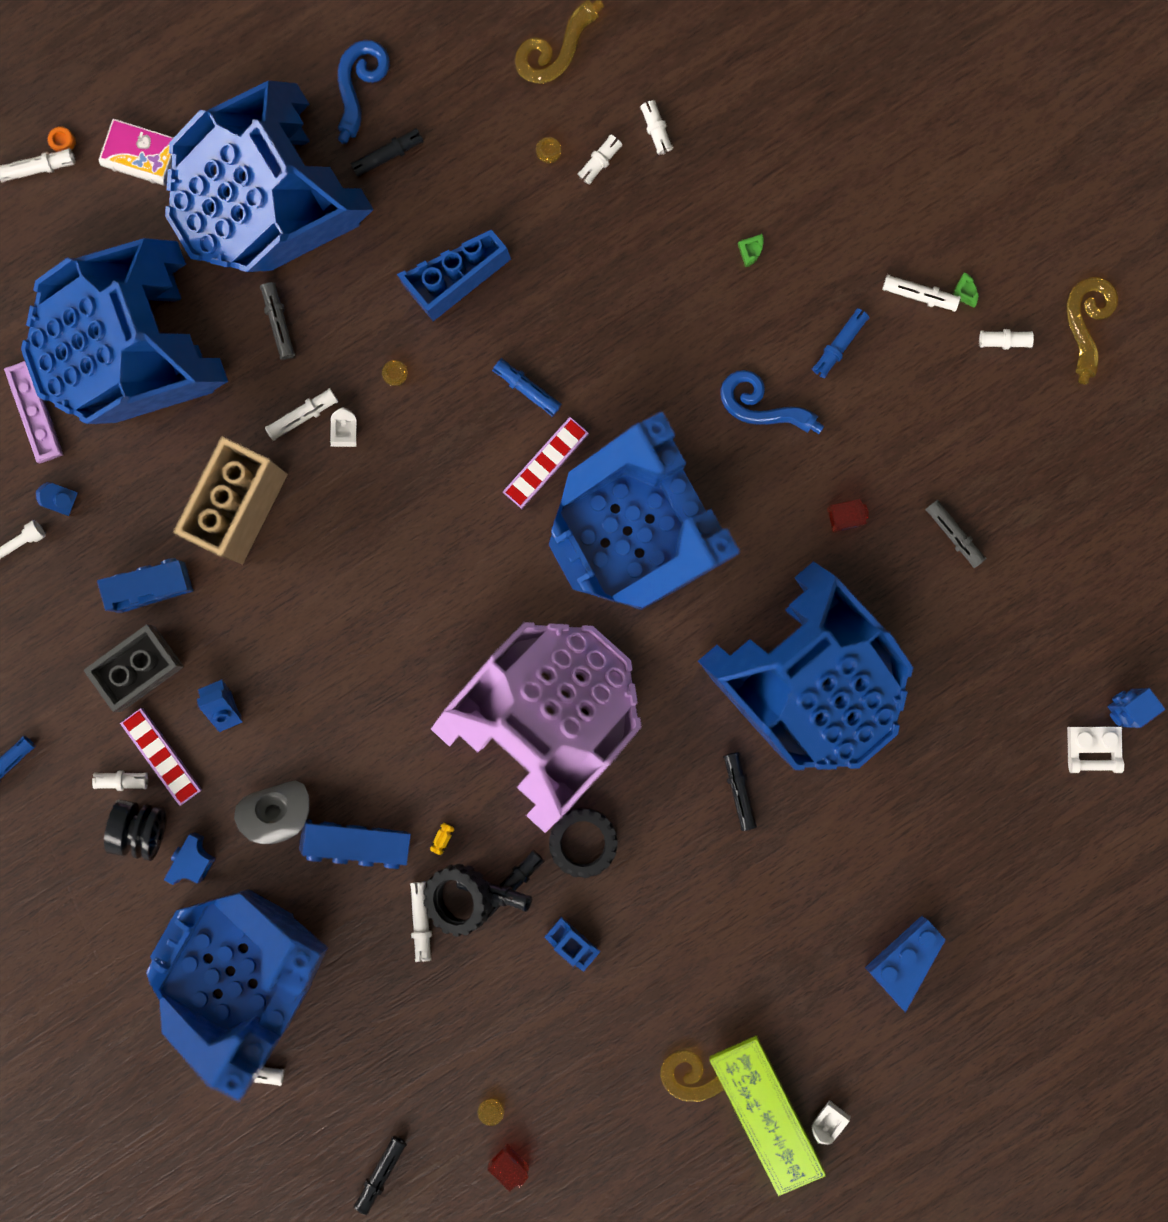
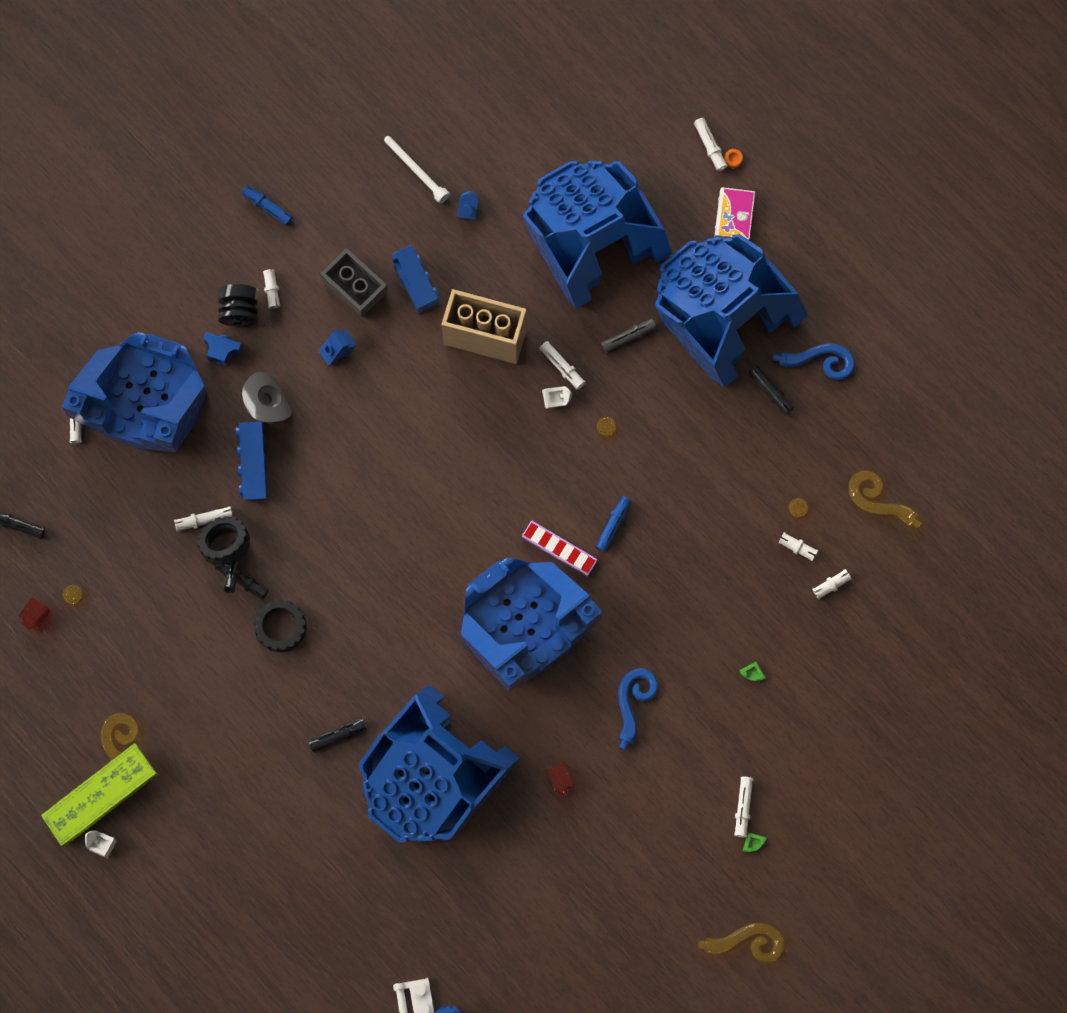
camera: 80 degrees right, 10 degrees down
lavender tile [4,361,63,464] -> none
tile [120,708,202,806] -> none
blue wedge [397,229,511,321] -> none
yellow piece [430,823,454,855] -> none
lavender piece [431,622,641,833] -> none
blue brick [544,917,600,972] -> none
blue pin [812,309,869,378] -> none
blue wedge [865,916,945,1012] -> none
dark grey pin [925,500,987,569] -> none
white pin [979,329,1034,349] -> none

